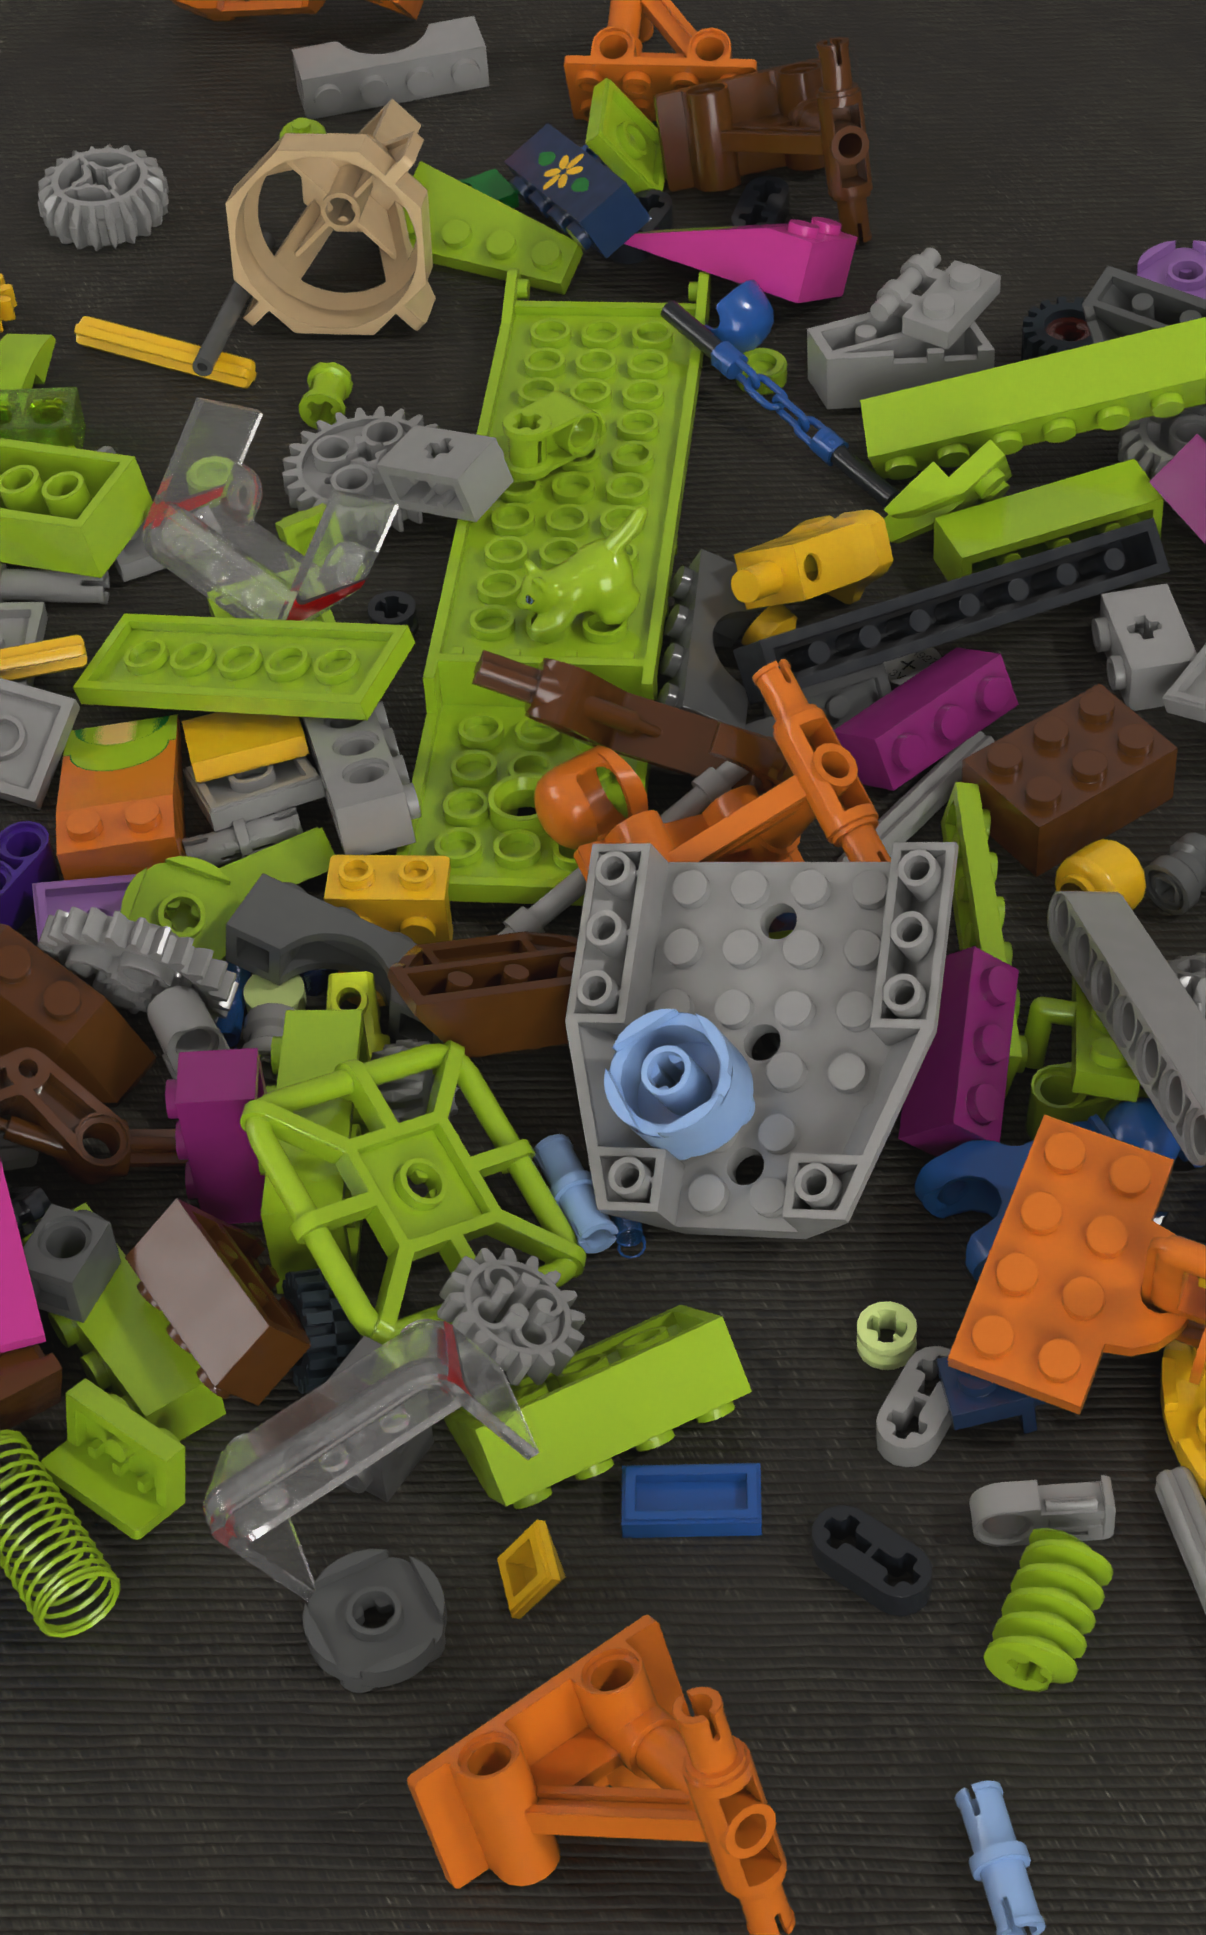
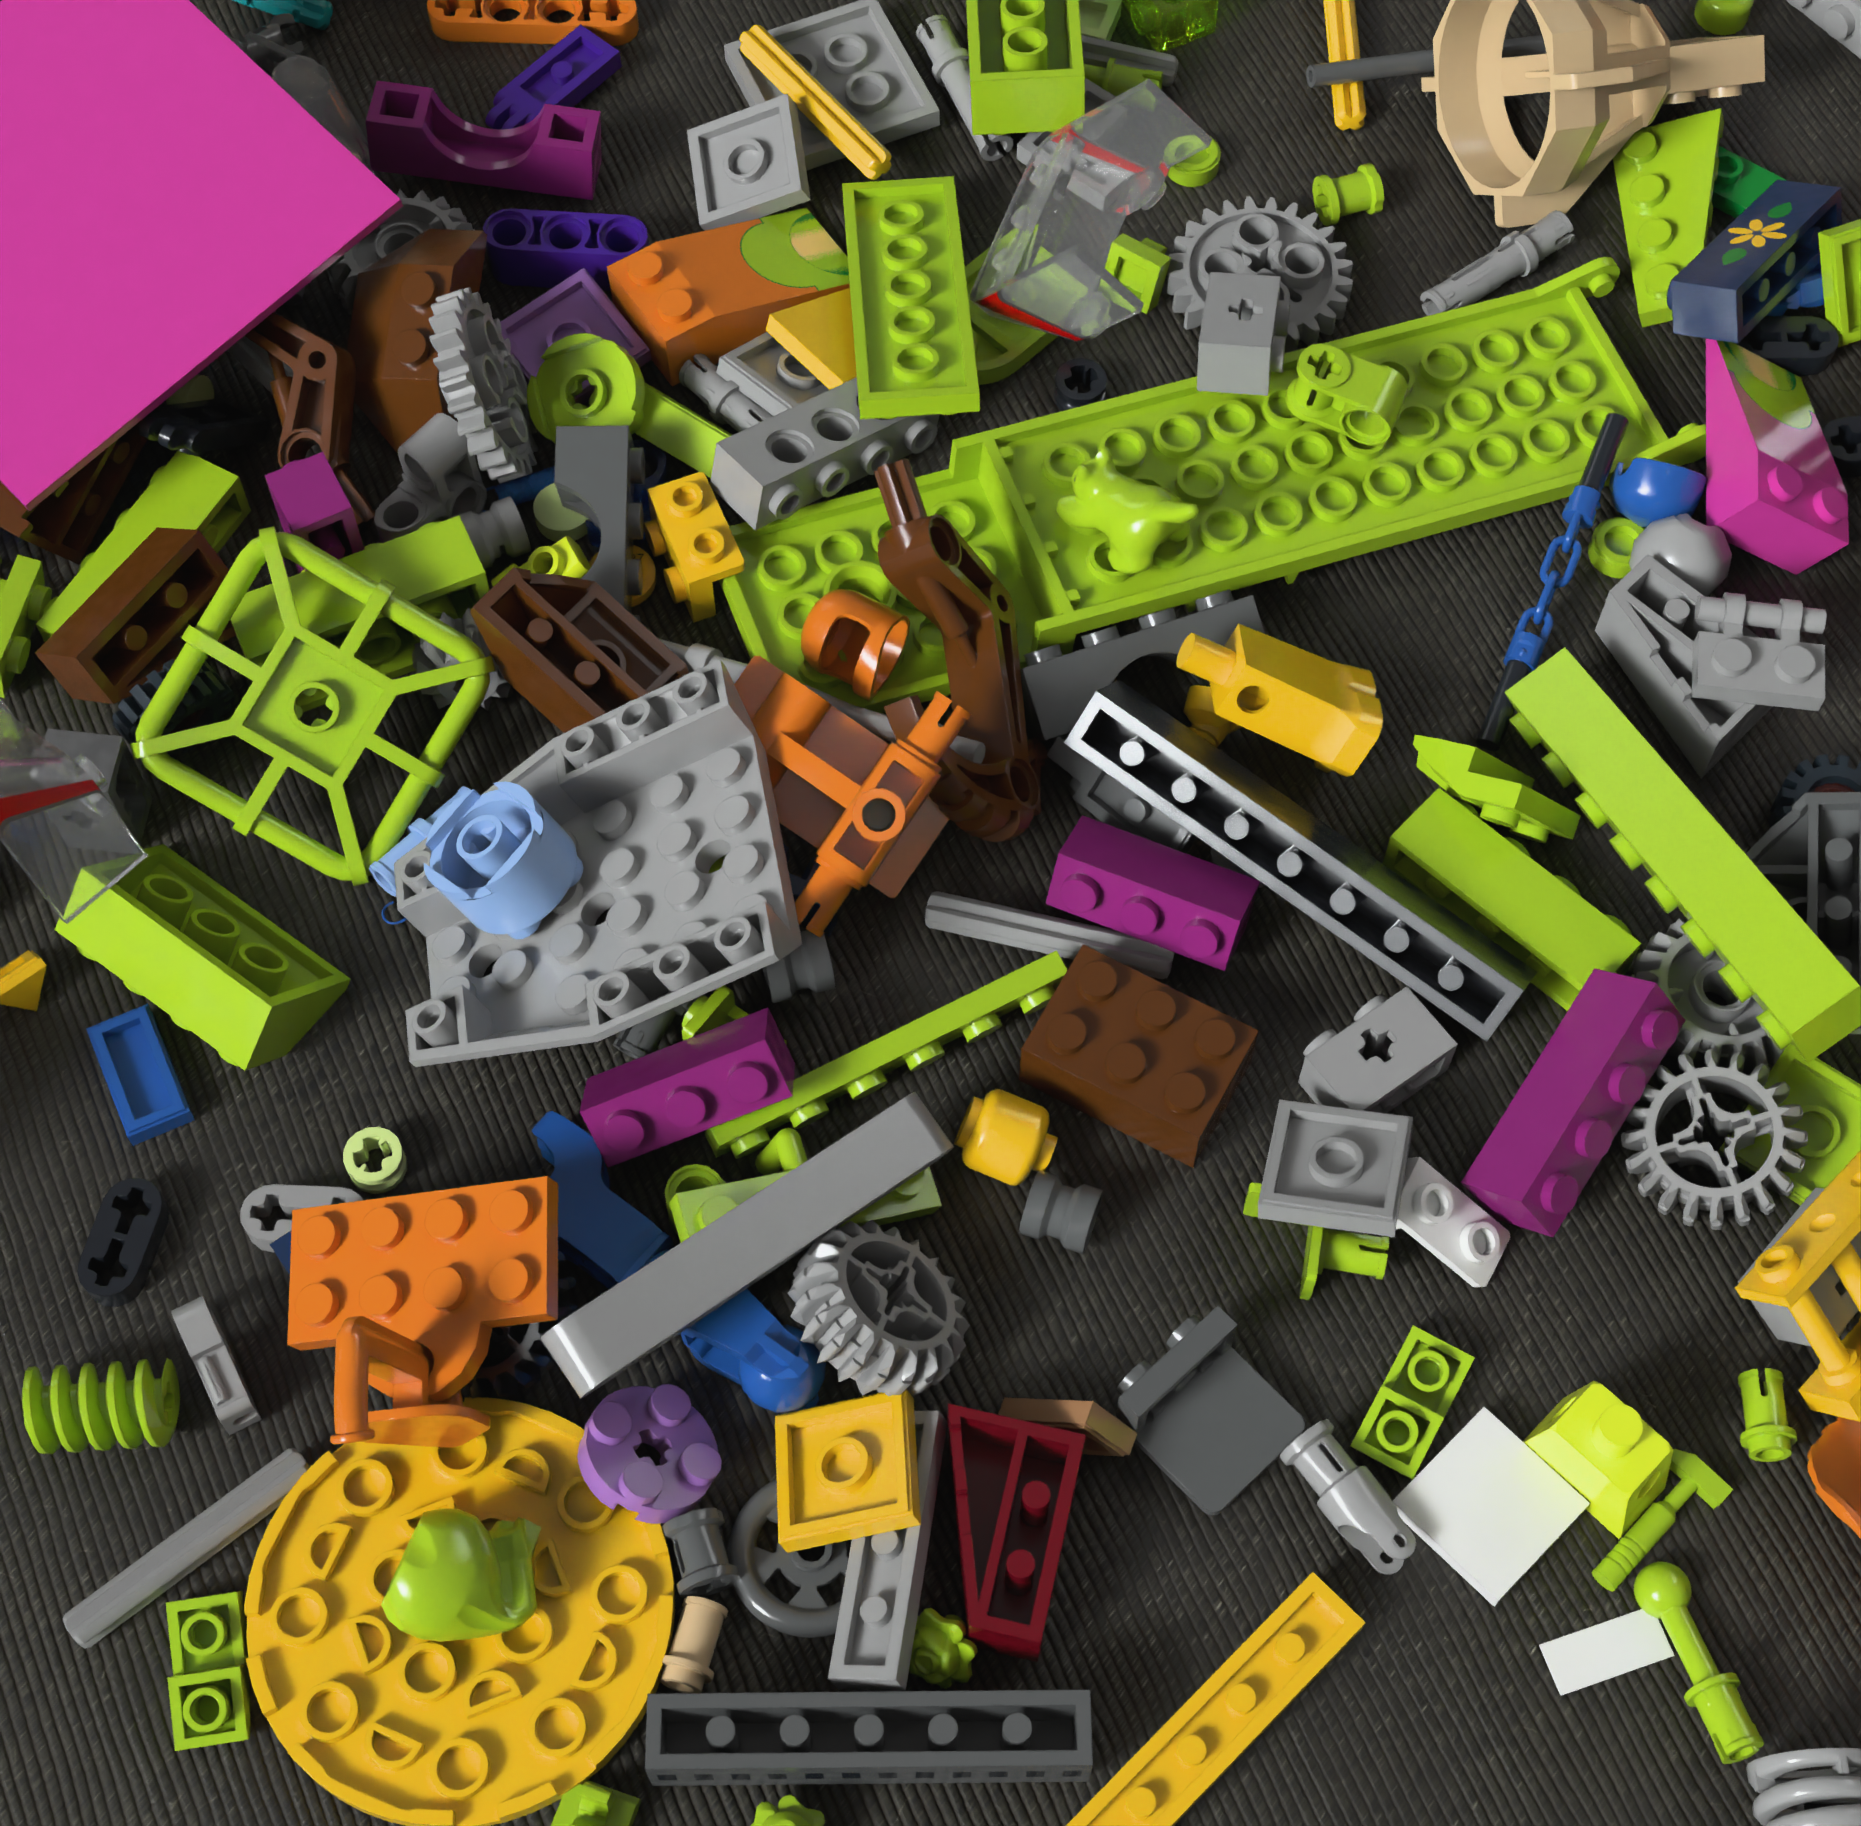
camera: 60 degrees right, 15 degrees up
dark grey brick [23,1204,121,1323] -> none
light grey gear [437,1247,586,1386] -> none
none -> light grey pin [1420,210,1575,316]
none -> light grey hair [1629,513,1732,597]

